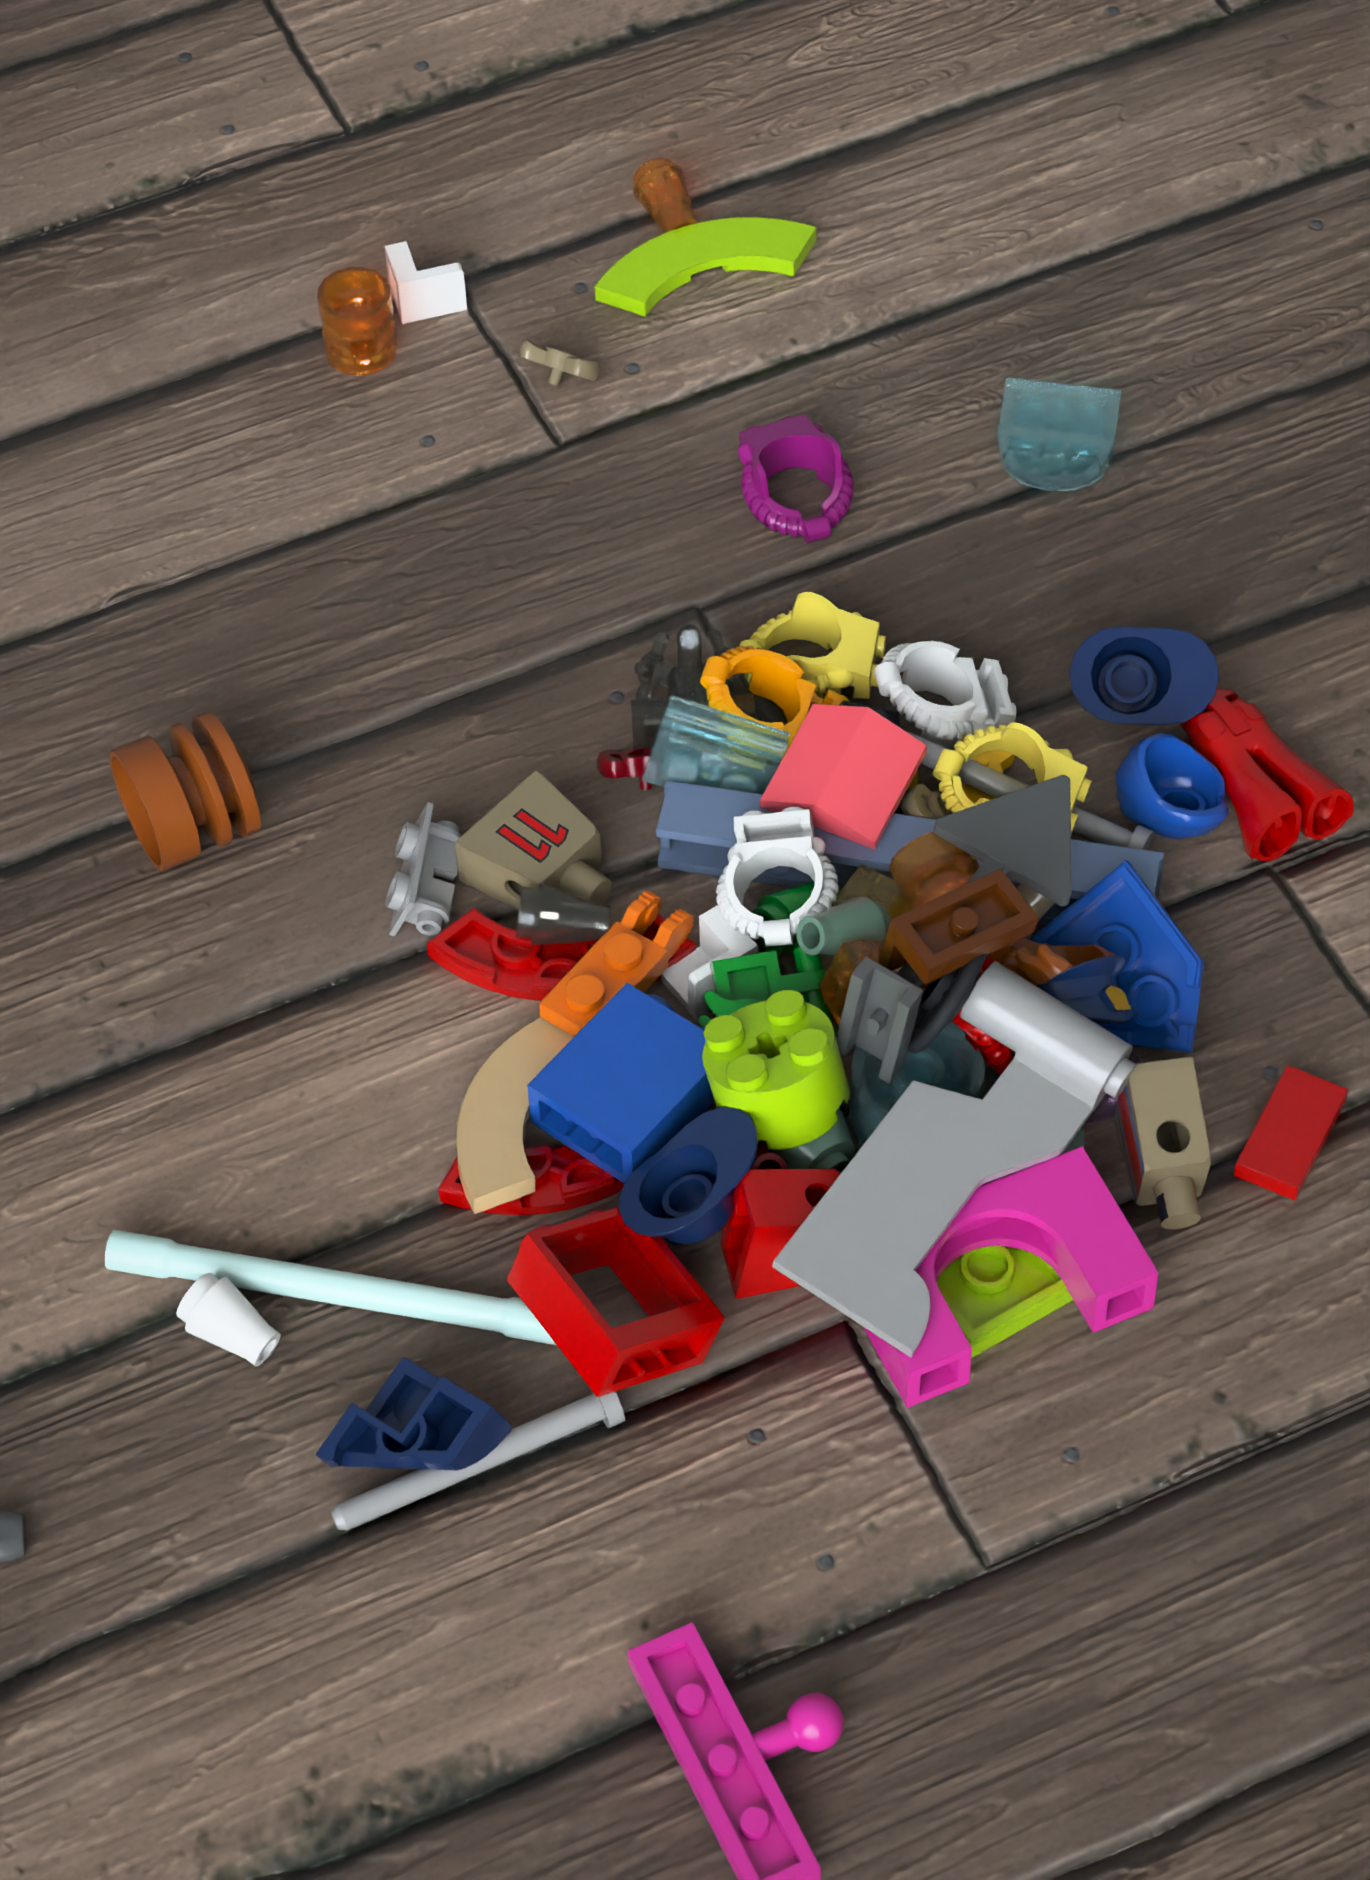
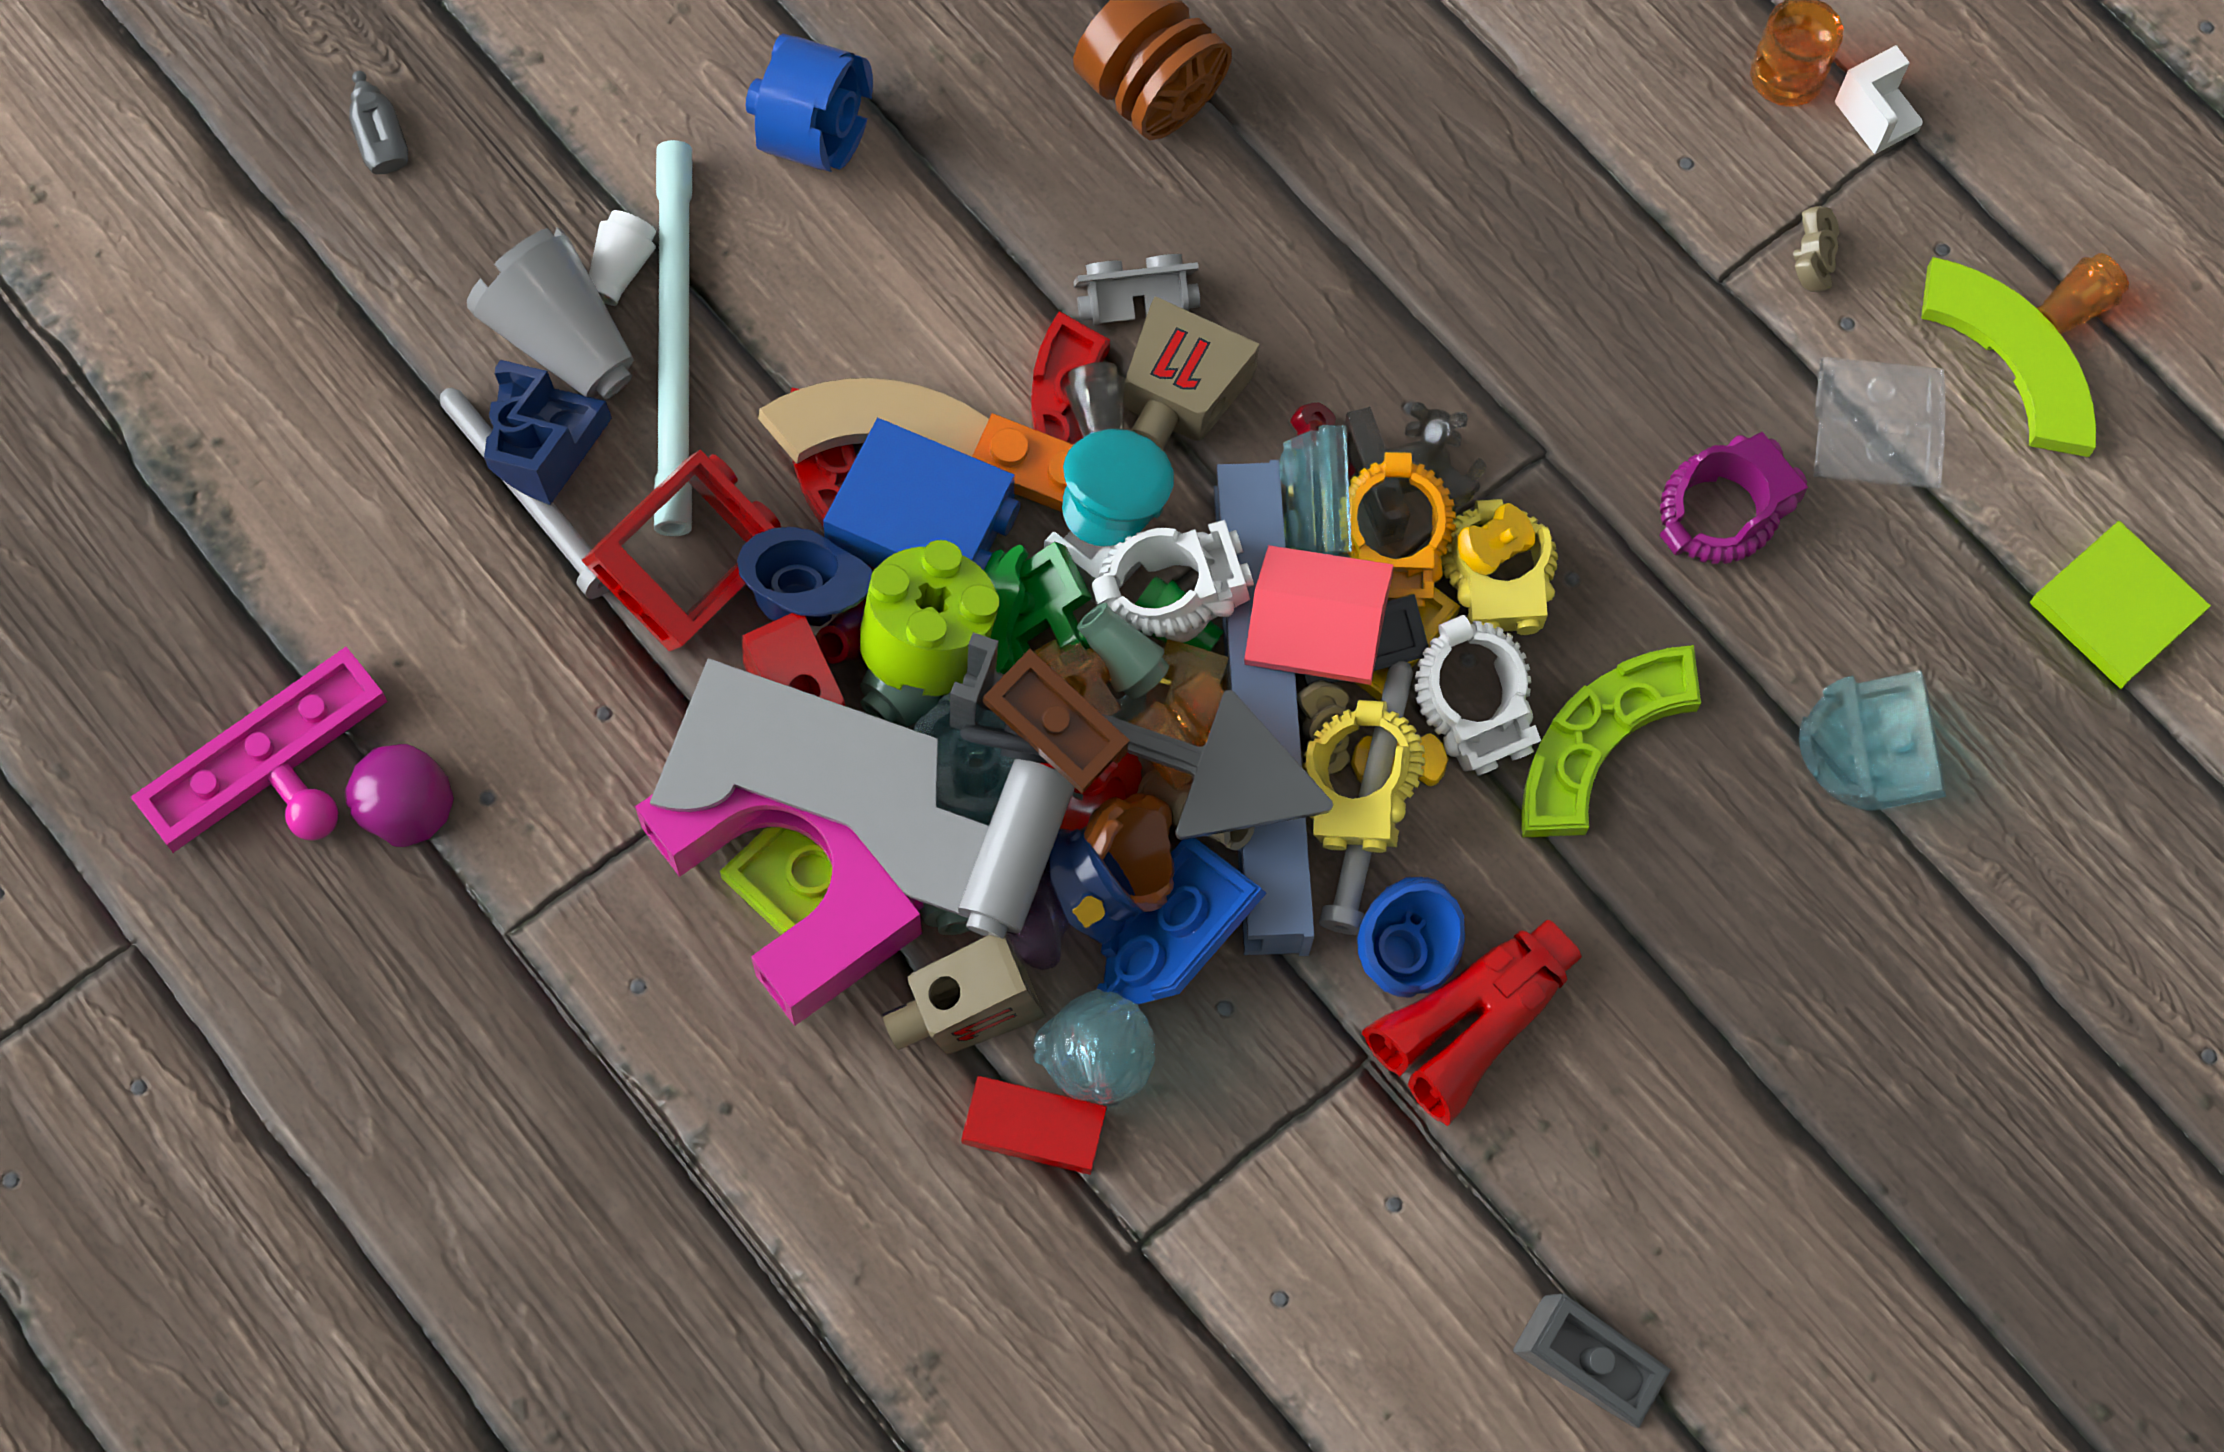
camera: 70 degrees right, 15 degrees up
dark blue piece [1069,627,1219,725] -> none
none -> magenta hair [345,744,454,847]
none -> light grey cone [467,227,634,399]
none -> blue brick [745,34,873,172]
none -> clear light blue hair [1033,989,1156,1104]
none -> teal piece [1062,429,1174,546]
none -> yellow piece [1457,503,1535,575]
none -> lime tile [1521,645,1701,838]
none -> clear slope [1813,357,1945,489]
none -> lime tile [2029,520,2211,689]

